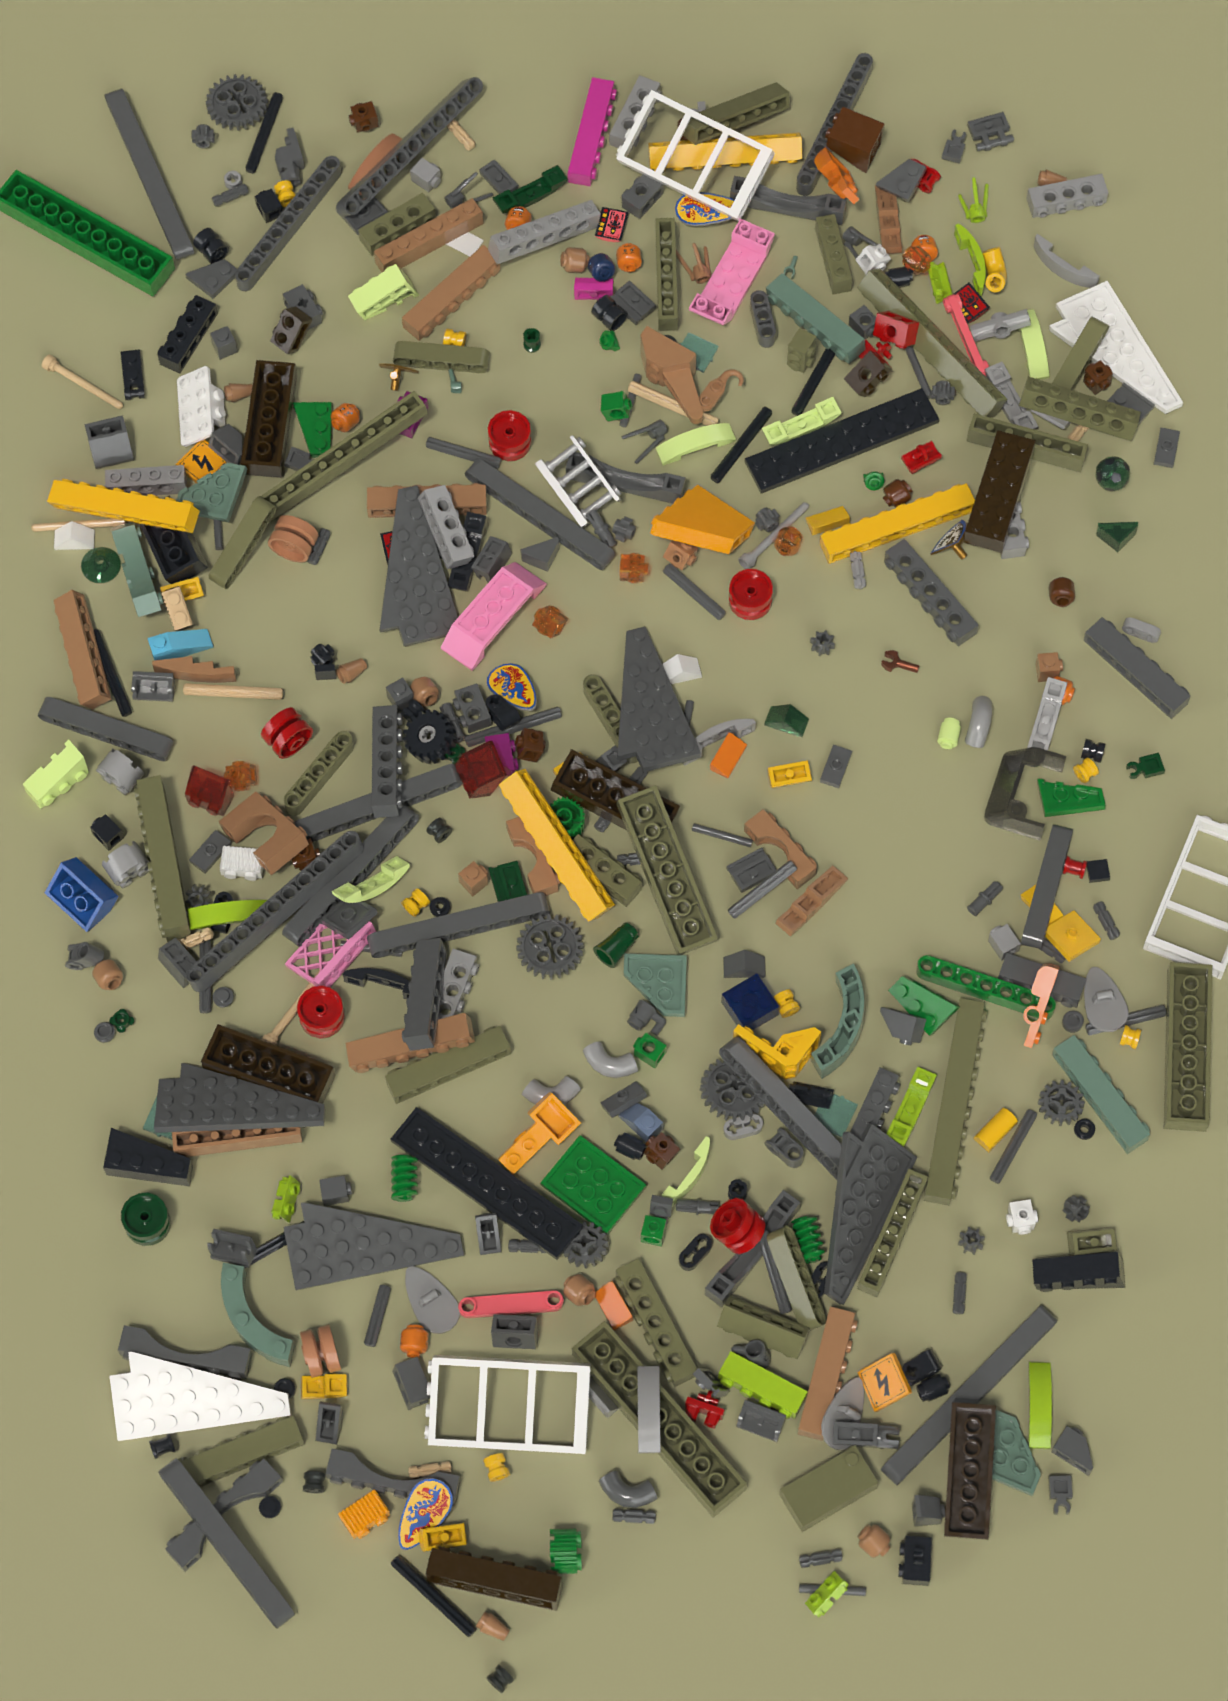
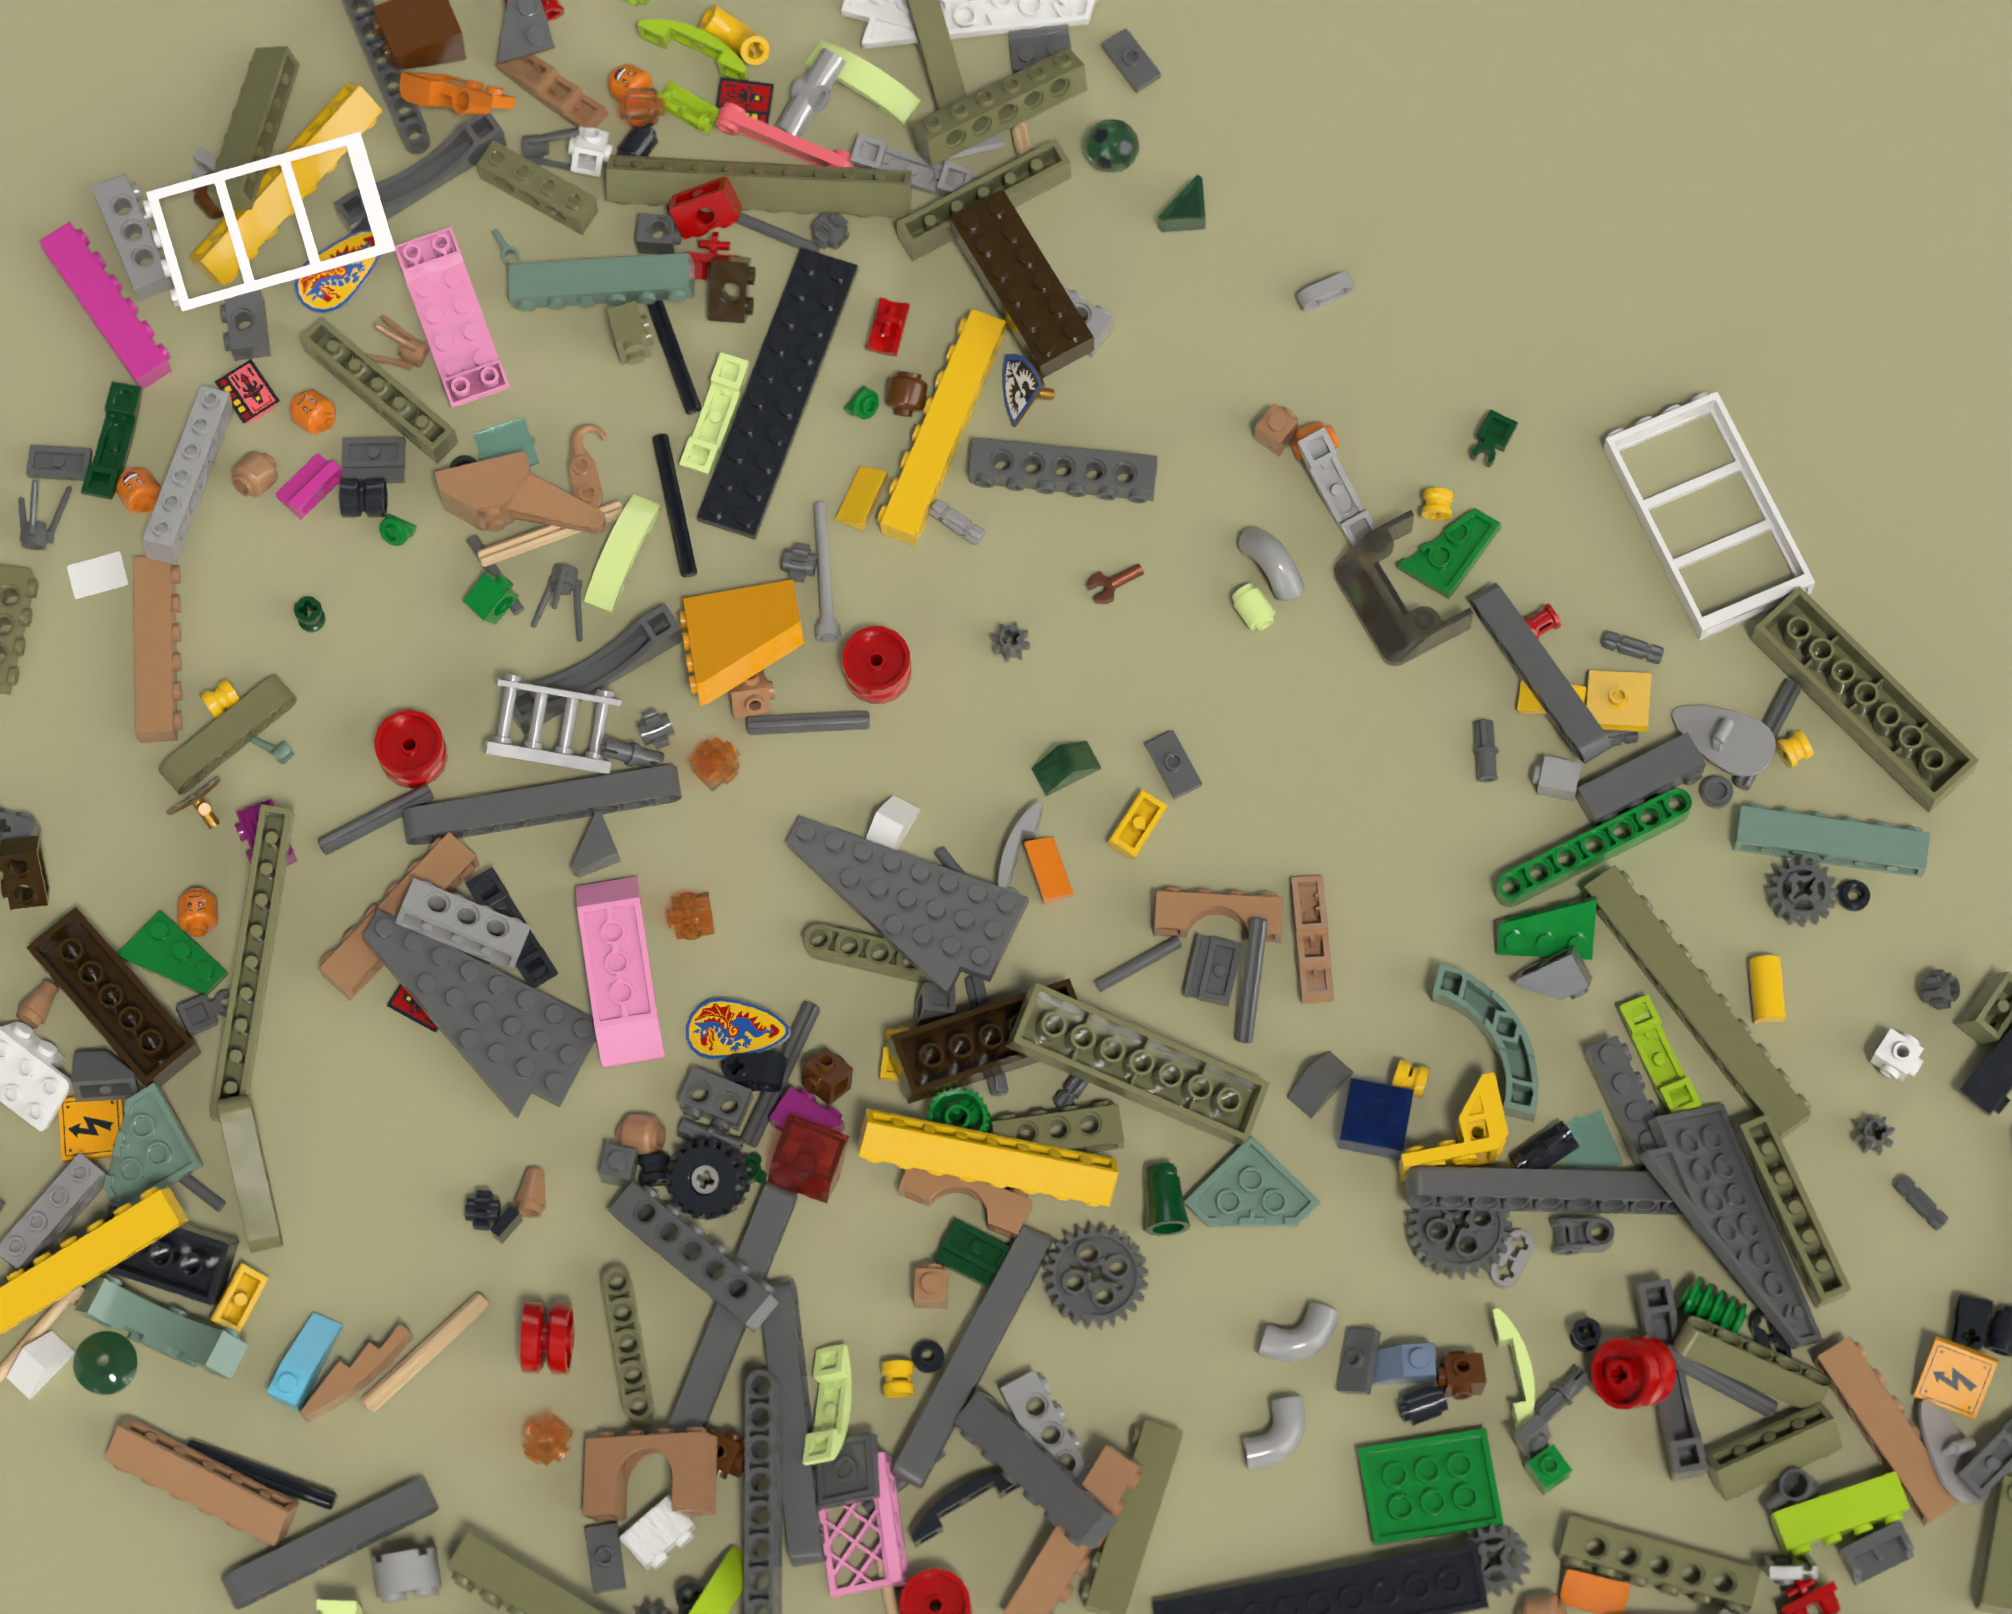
camera: 45 degrees left, 5 degrees up
dark grey hinge [131,671,175,702] -> none
tan brick [161,586,193,630] -> none
clear red slope [185,765,234,817] -> none
nougat wheel [268,515,318,563] -> none
dark grey axle [307,528,331,565] -> none
yellowish green wedge [348,264,419,320] -> none
medium nougat brick [374,198,483,273] -> none
pearl dark grey wheel [426,817,452,843] -> none
dark grey hinge [471,536,512,583] -> none
light orange plate [498,1092,581,1175] -> none
dark blue head [588,253,615,282] -> none
dark grey piece [627,1000,666,1036] -> none
green brick [633,1033,667,1069] -> none
black beam [679,1234,712,1271] -> none
dark grey beam [750,290,776,348] -> none
clear orange head [774,526,803,556] -> none
dark grey axle [990,1109,1037,1184] -> none
plate [1023,963,1060,1048] -> none
reddish brown head [1048,577,1075,607] -> none
black wheel [1081,739,1105,763] -> none
reddish brown brick [1083,360,1113,395] -> none
dark grey brick [1083,617,1190,719] -> none
black tile [1086,859,1110,883] -> none

